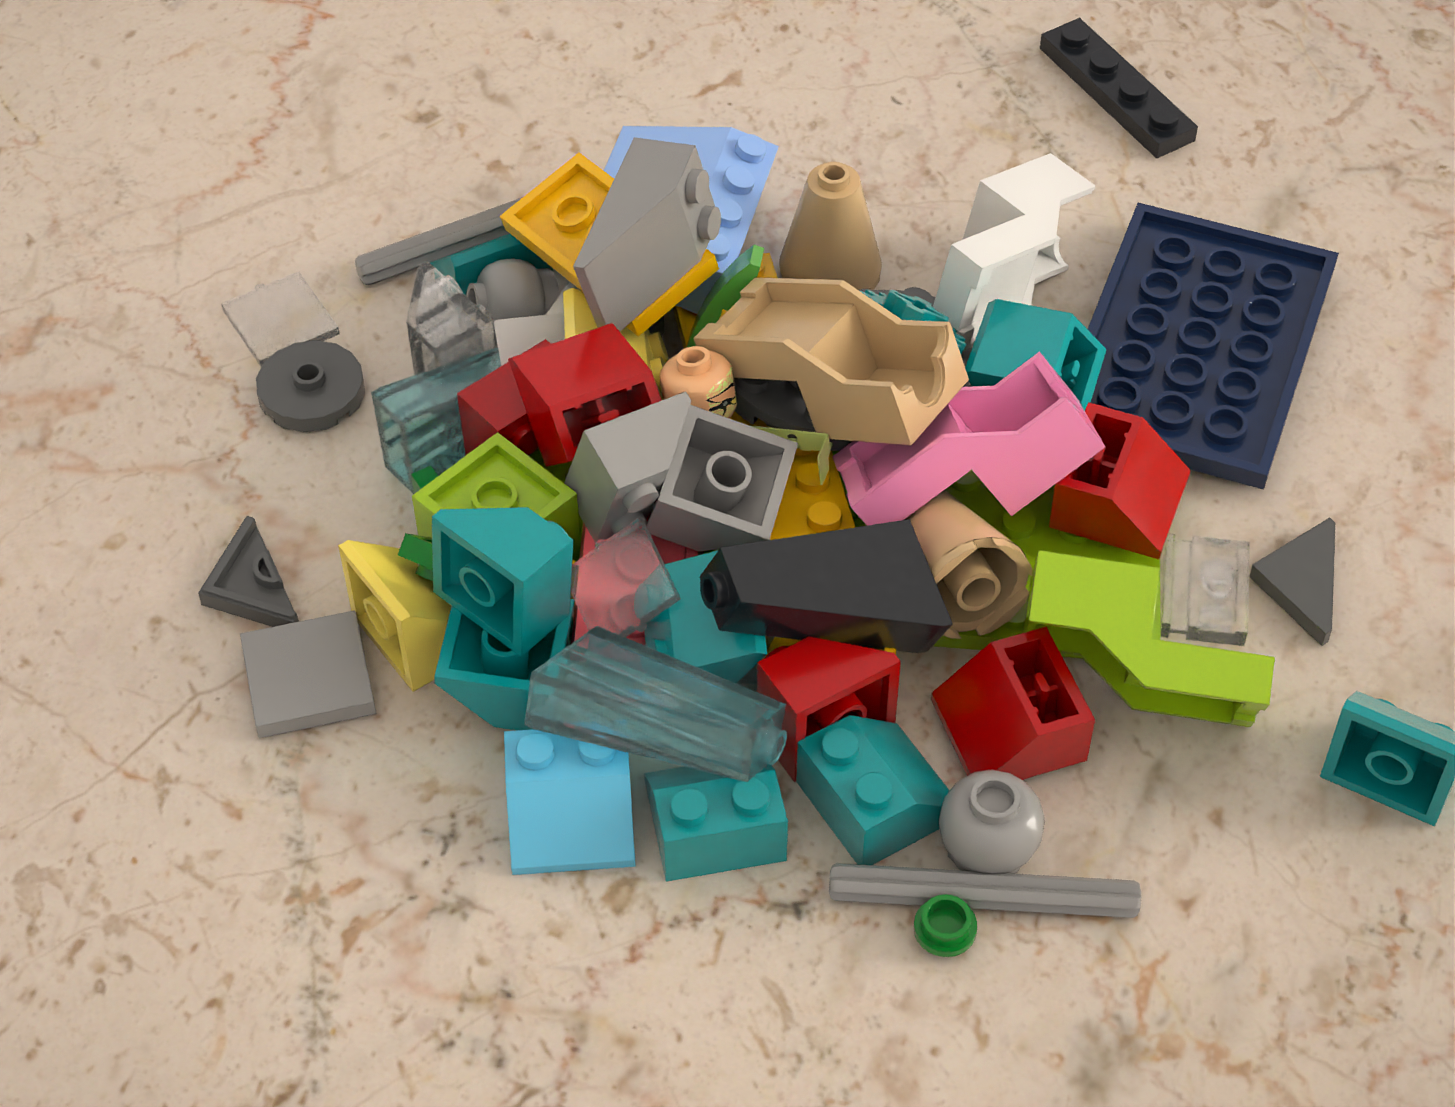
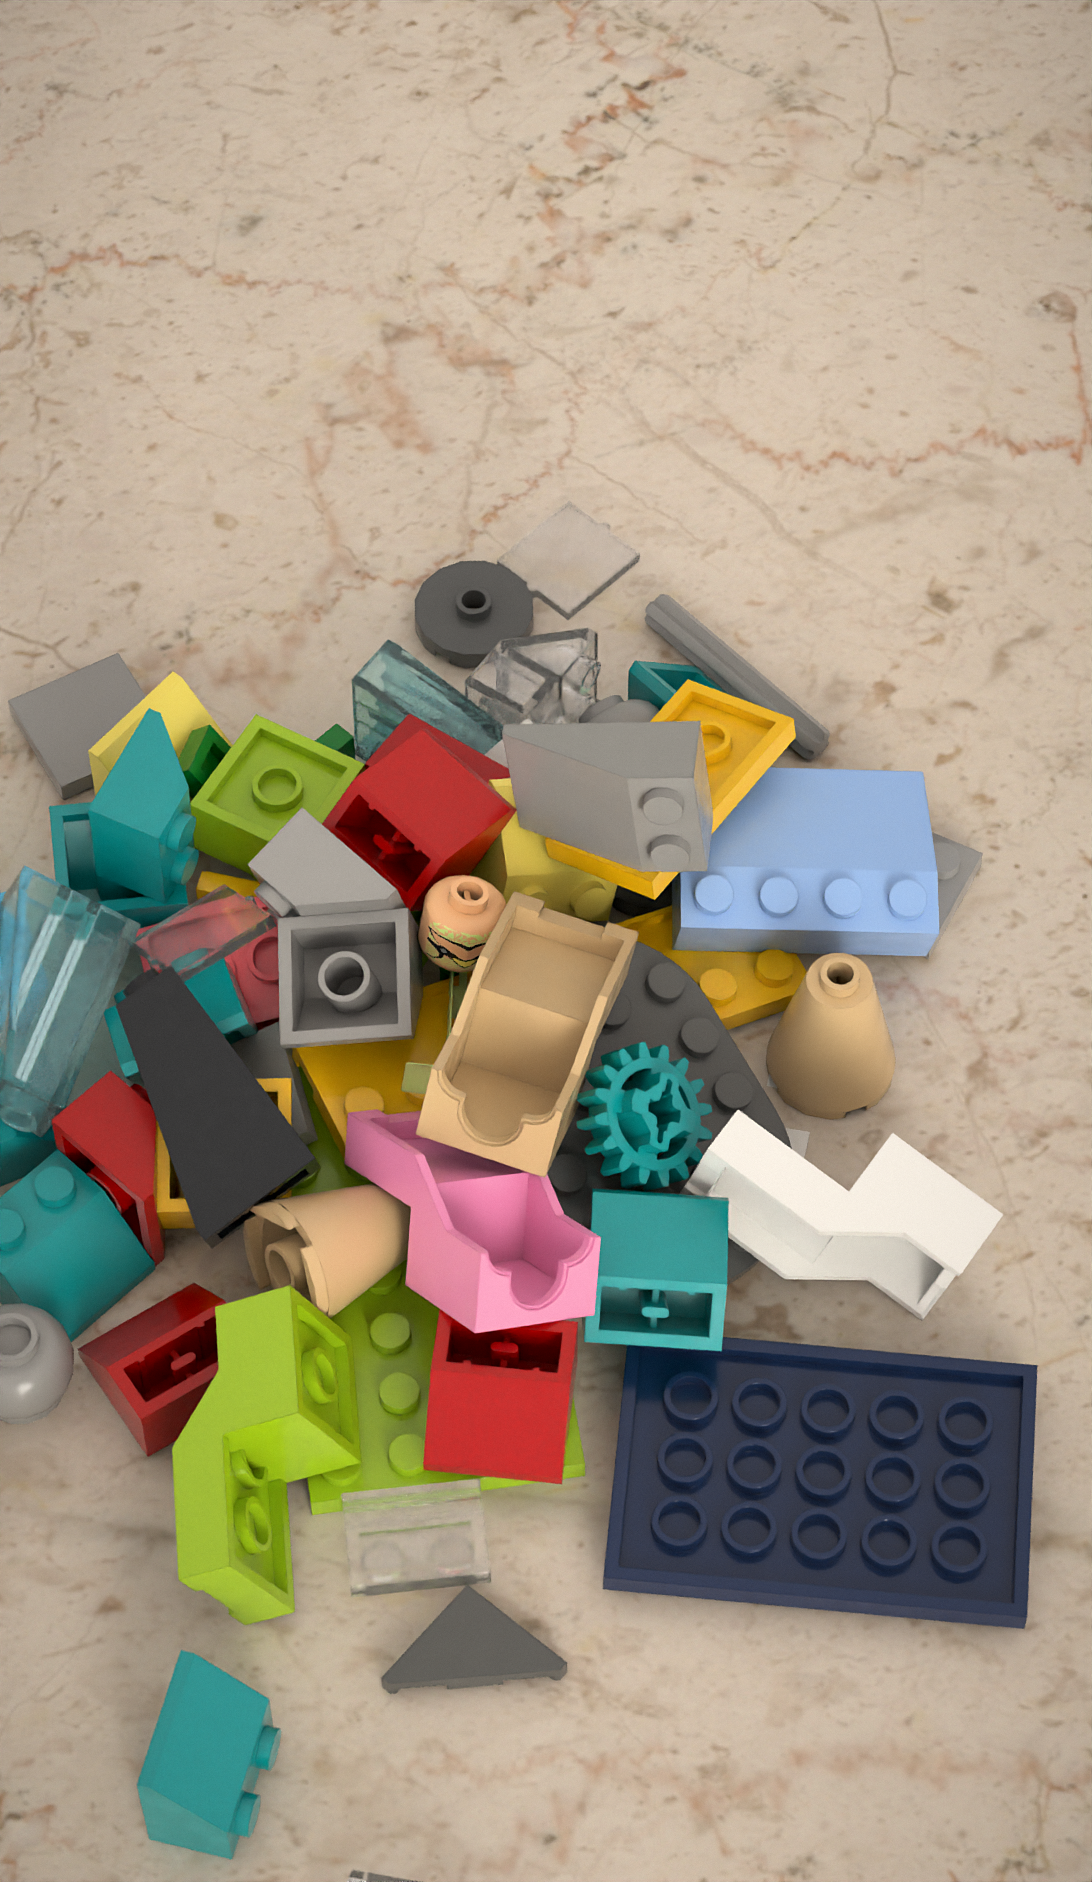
camera: 75 degrees right, 5 degrees up
dark grey tile [198,516,299,627] -> none
bright green slope [686,245,764,348] -> none

